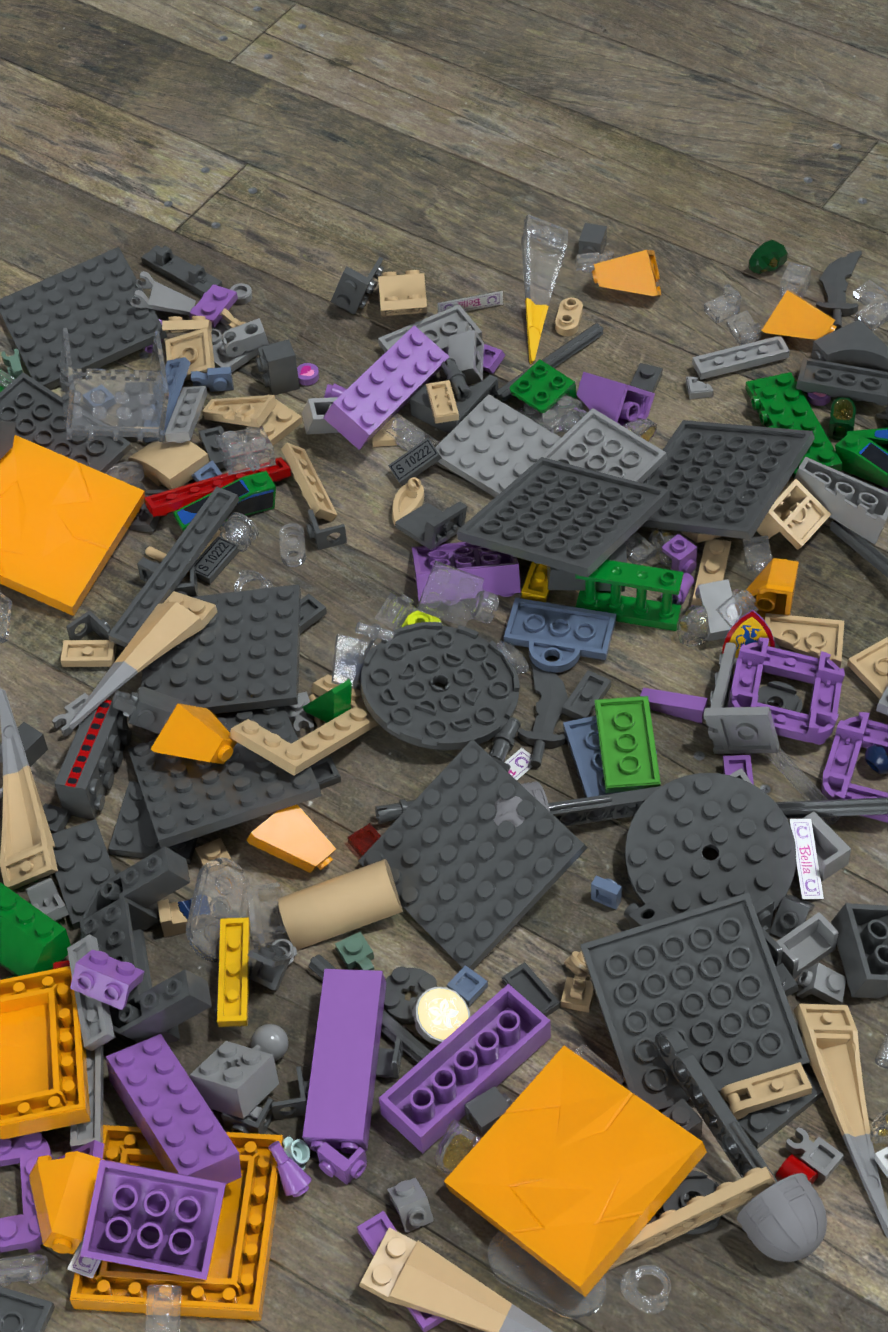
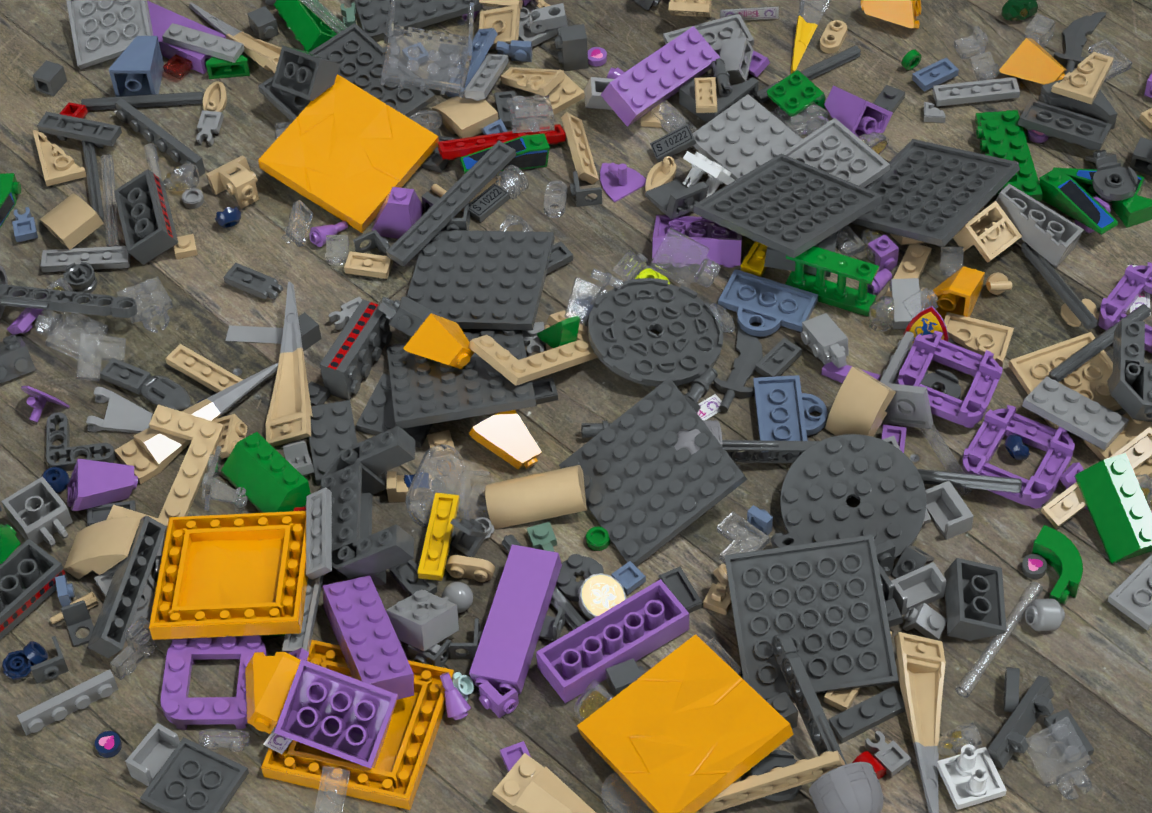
camera: 10 degrees right, 0 degrees up
tan plate [69,591,217,729] -> none
medium lavender bracket [70,950,144,1010] -> none
clear red tile [347,823,381,857] -> none
light grey bracket [387,1177,434,1232] -> none
bright green tile [594,696,661,793] -> none
tan plate [720,1062,812,1120] -> none
white sticker [790,819,824,899] -> none
dark green rock [828,397,856,440] -> none
none -> medium lavender cone [309,221,348,247]
none -> clear bracket [325,235,349,266]
none -> medium lavender slope [372,187,423,239]
none -> dark grey plate [389,559,438,596]
none -> tan plate [446,555,495,582]
none -> green tile [586,526,610,551]
none -> medium lavender shield [600,163,646,202]
none -> white plate [682,151,735,197]
none -> clear plate [717,511,770,563]
none -> light grey hinge [801,313,849,368]
none -> tan slope [825,367,896,437]
none -> green tile [901,49,922,70]
none -> sand blue plate [912,58,959,92]
none -> tan plate [986,272,1012,295]
none -> tan wing [1051,52,1114,104]

